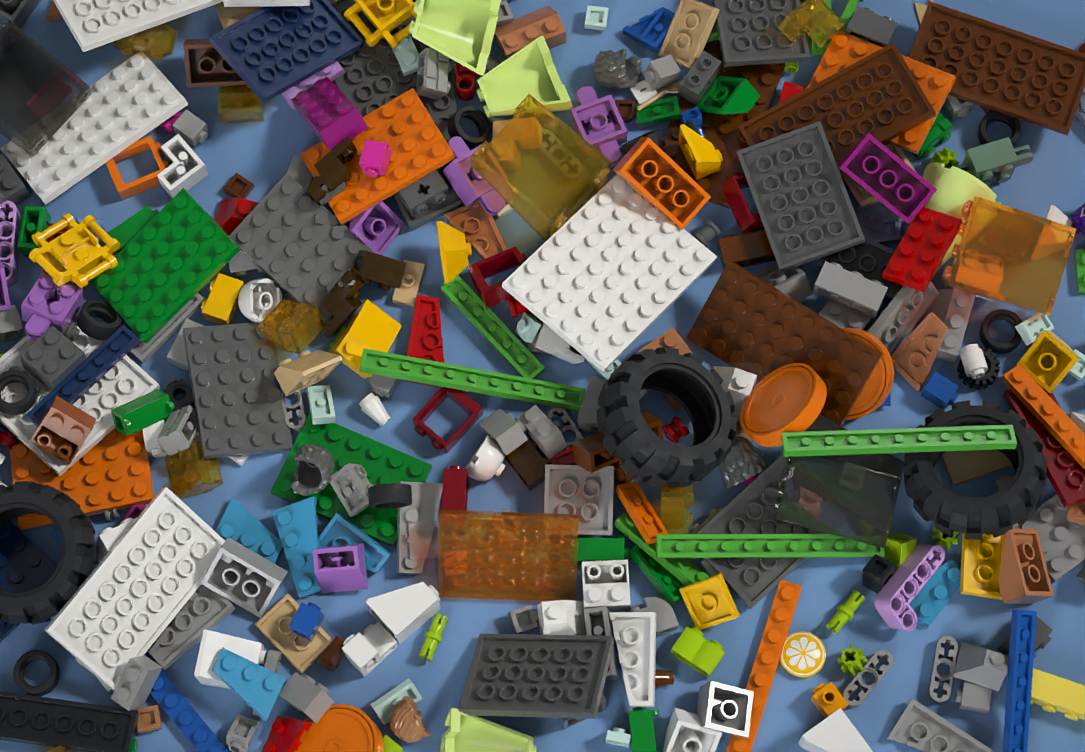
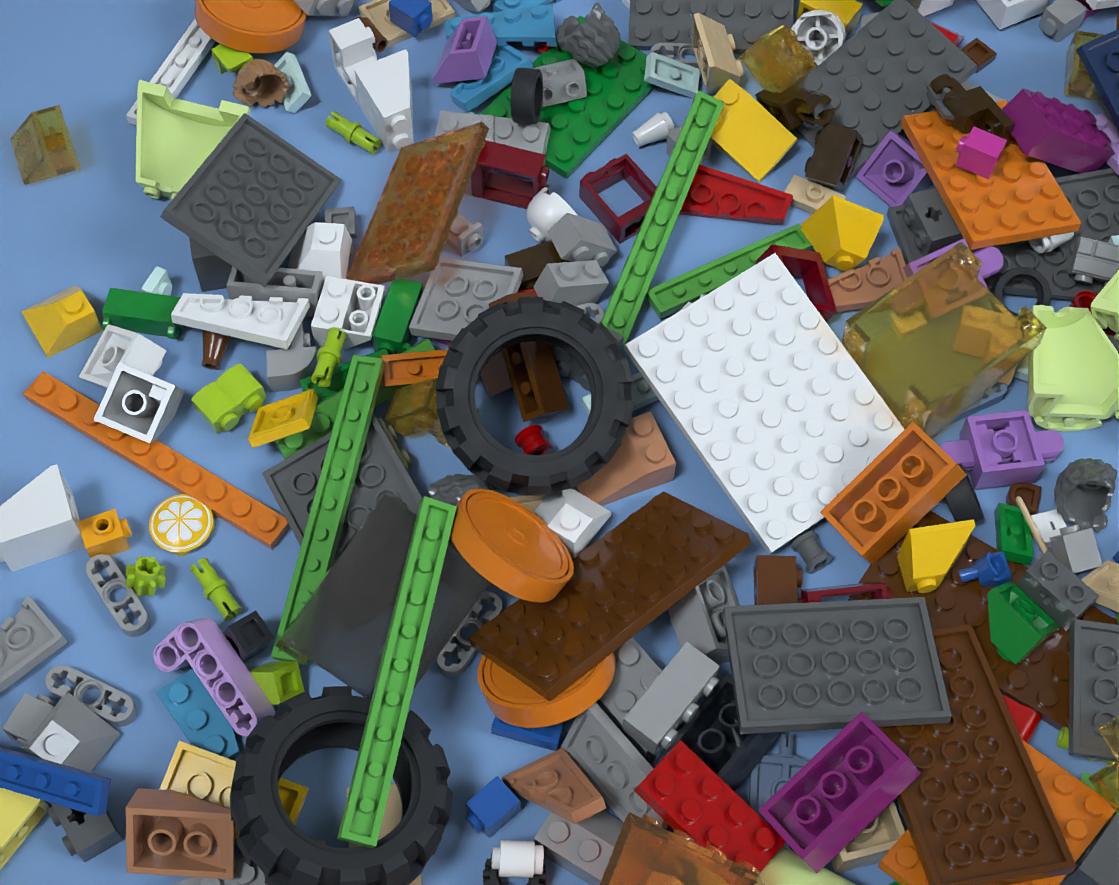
camera: 100 degrees right, 10 degrees down
none -> lime pin [311,327,347,387]

